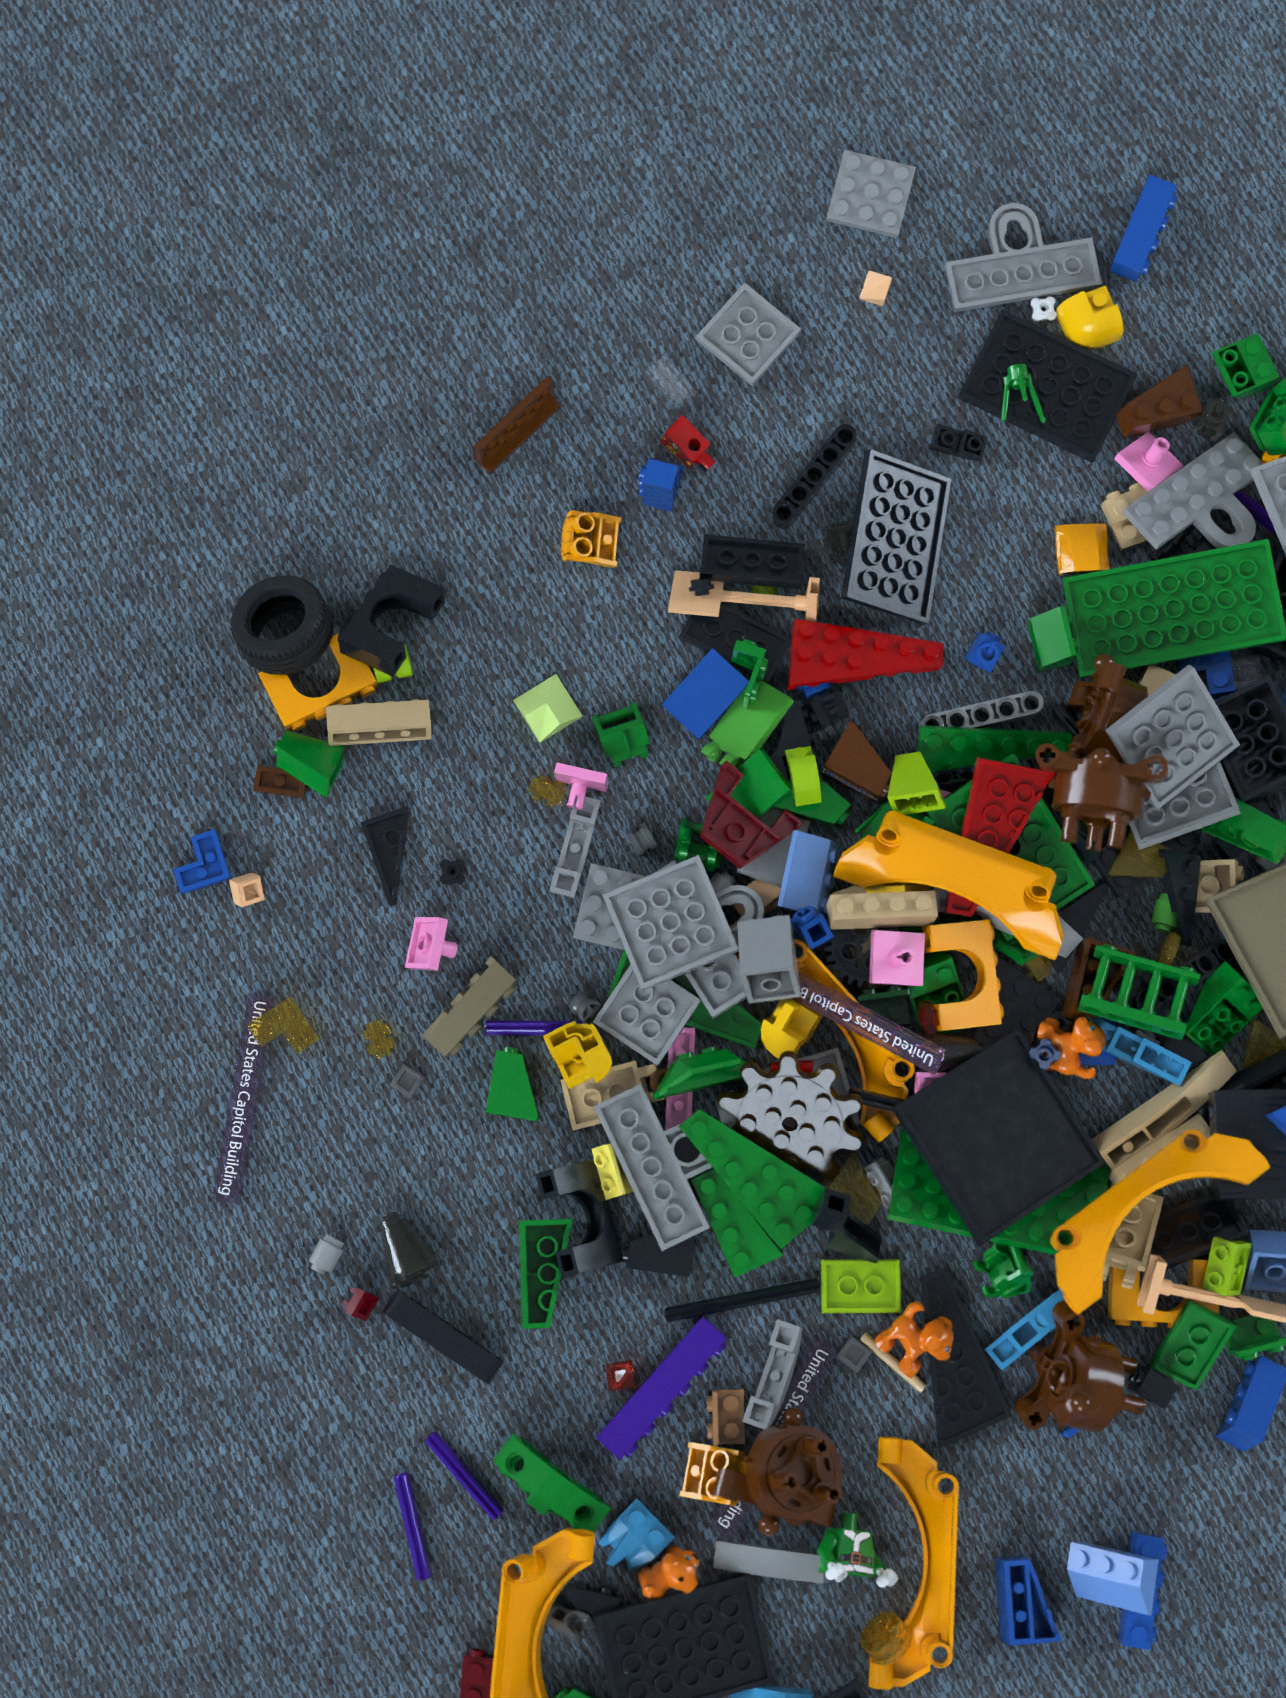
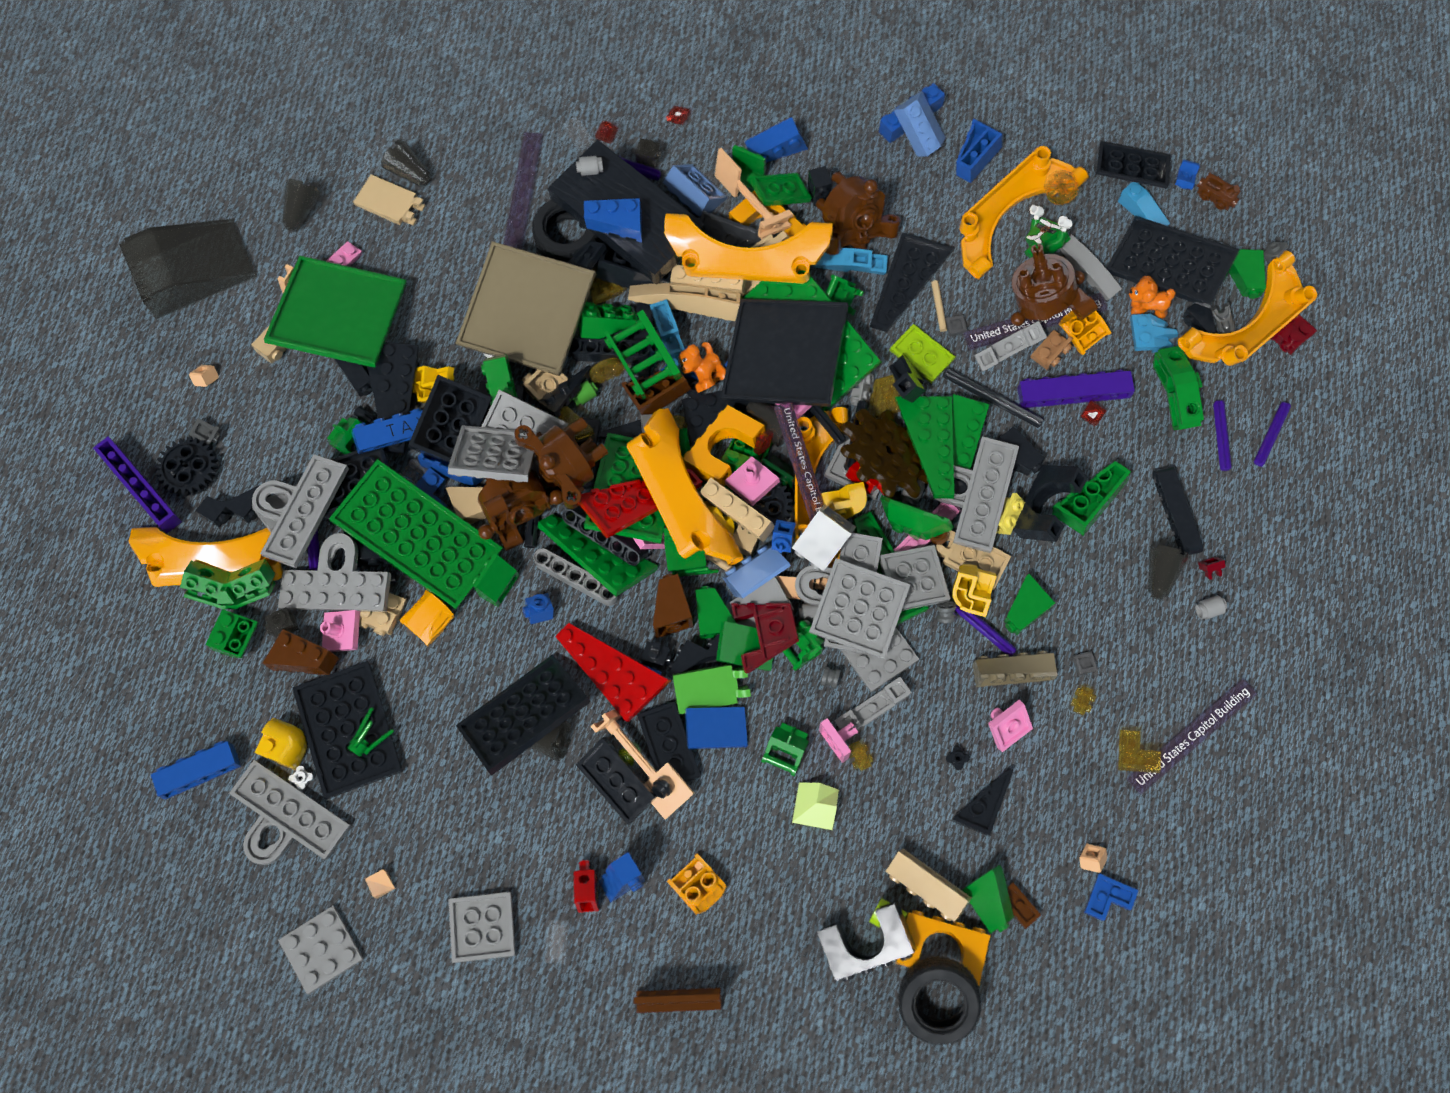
camera: 140 degrees left, 10 degrees down
green bracket [731,639,769,709] -> none
black beam [772,424,857,529] -> none
lime brick [785,746,822,807] -> none
orange animal [874,1301,953,1378] -> none
lime slope [887,751,946,815] -> none
black slope [929,424,988,461] -> none
dark blue plate [1029,1038,1061,1069] -> none
lime bracket [1202,1237,1252,1296] -> none

